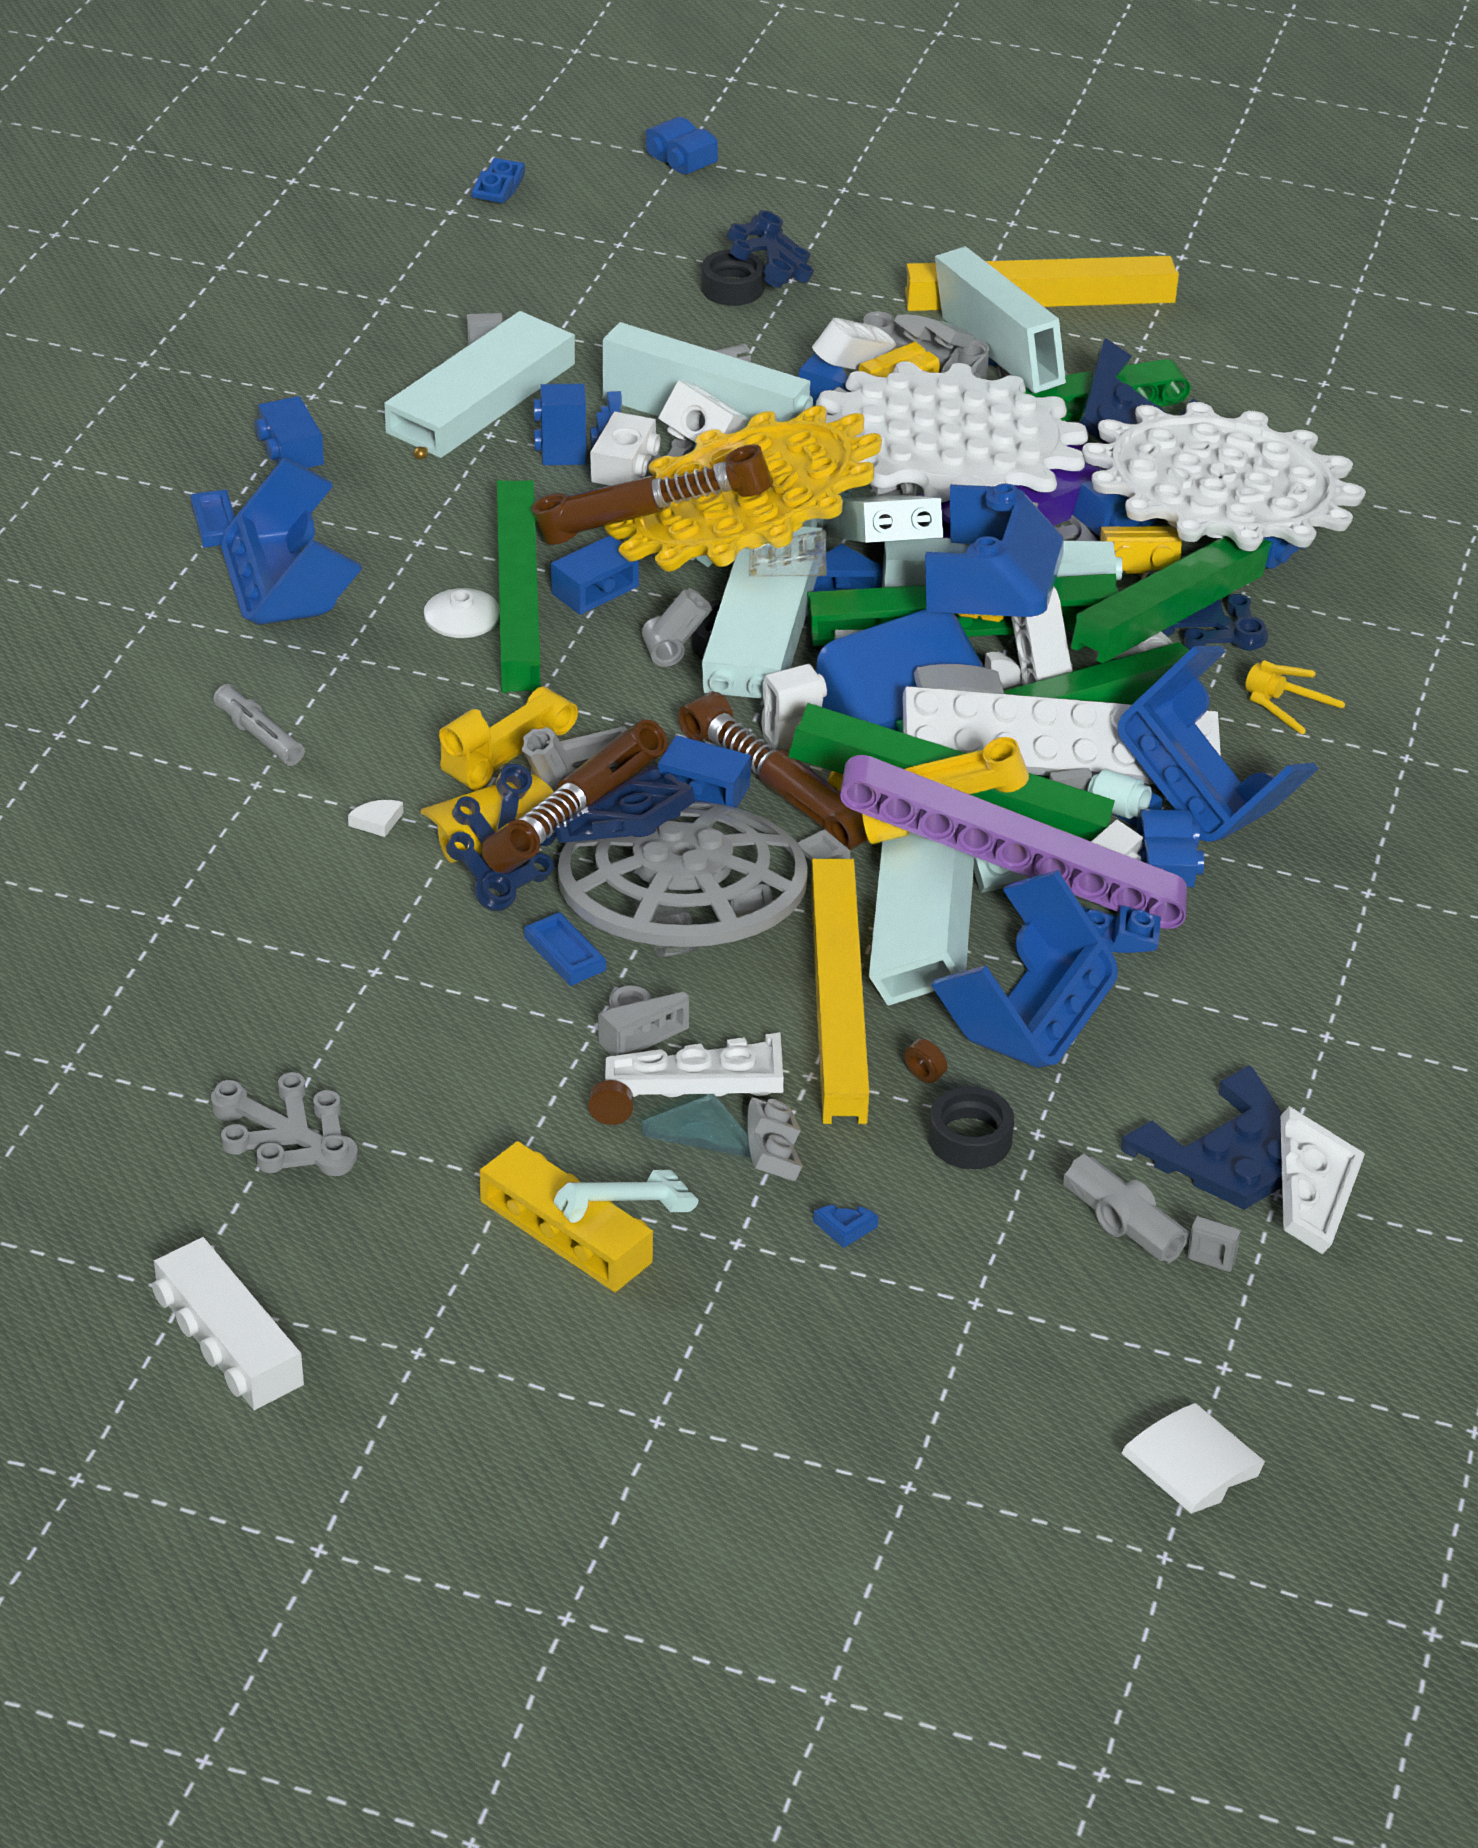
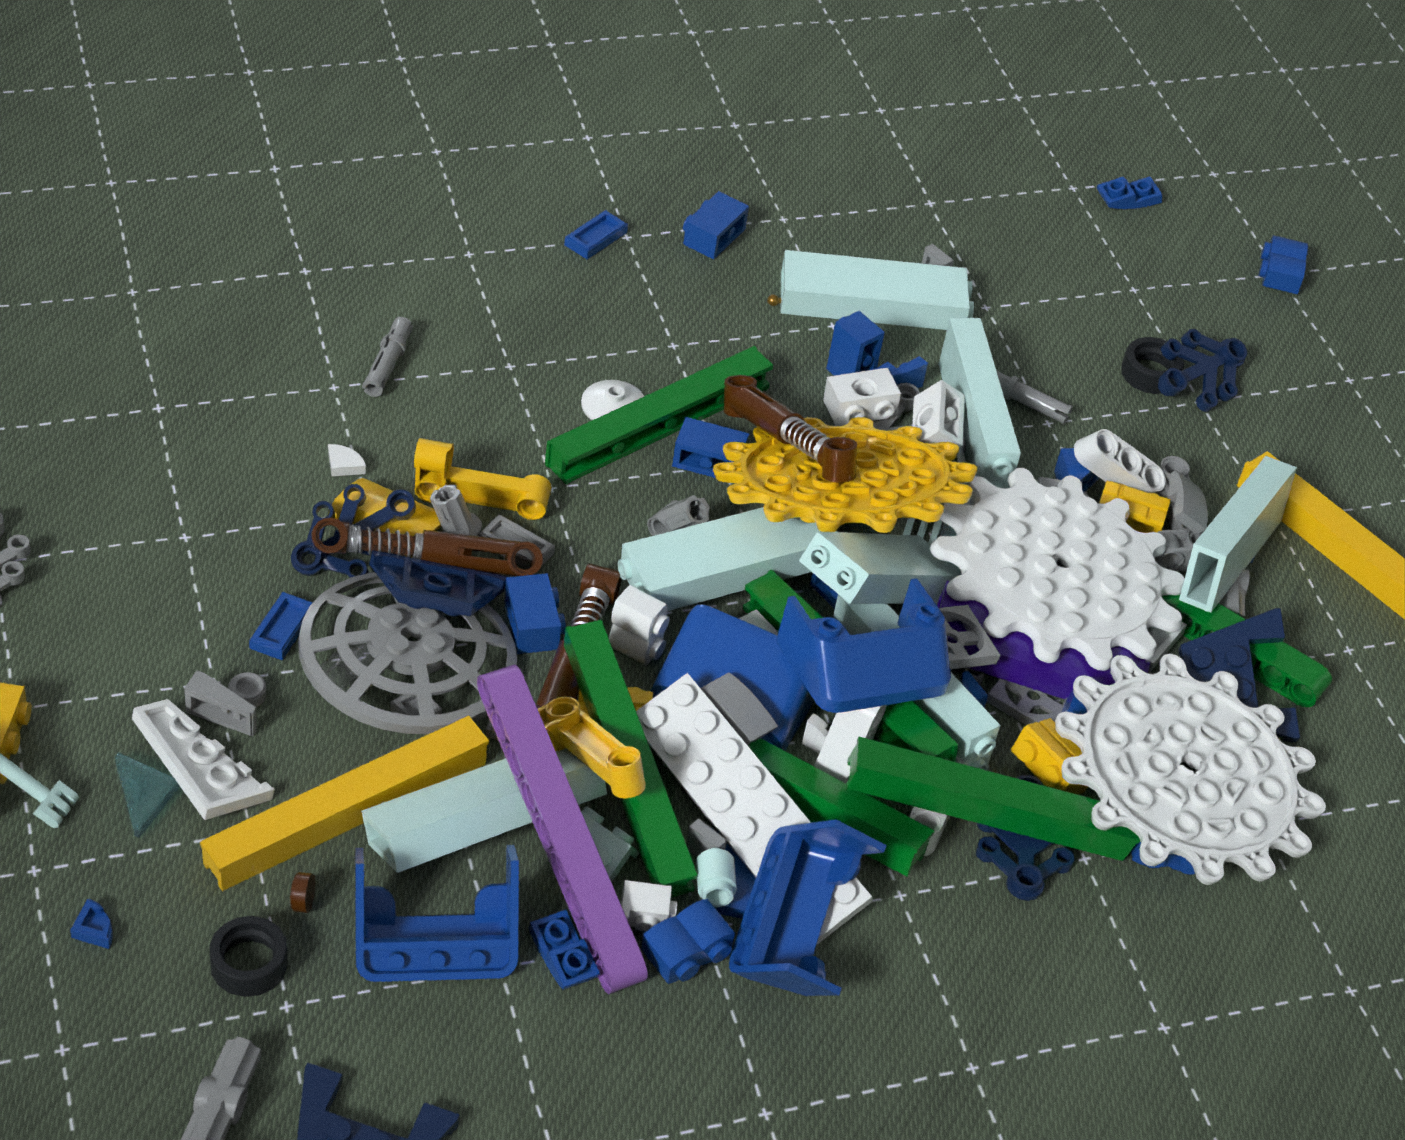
camera: 50 degrees right, 5 degrees up
blue windscreen [221,457,362,625] -> none
reddish brown tile [588,1080,634,1125] -> none
light grey slope [748,1097,803,1181] -> none
clear slope [749,531,827,577] -> none
yellow plant [1245,660,1345,734] -> none

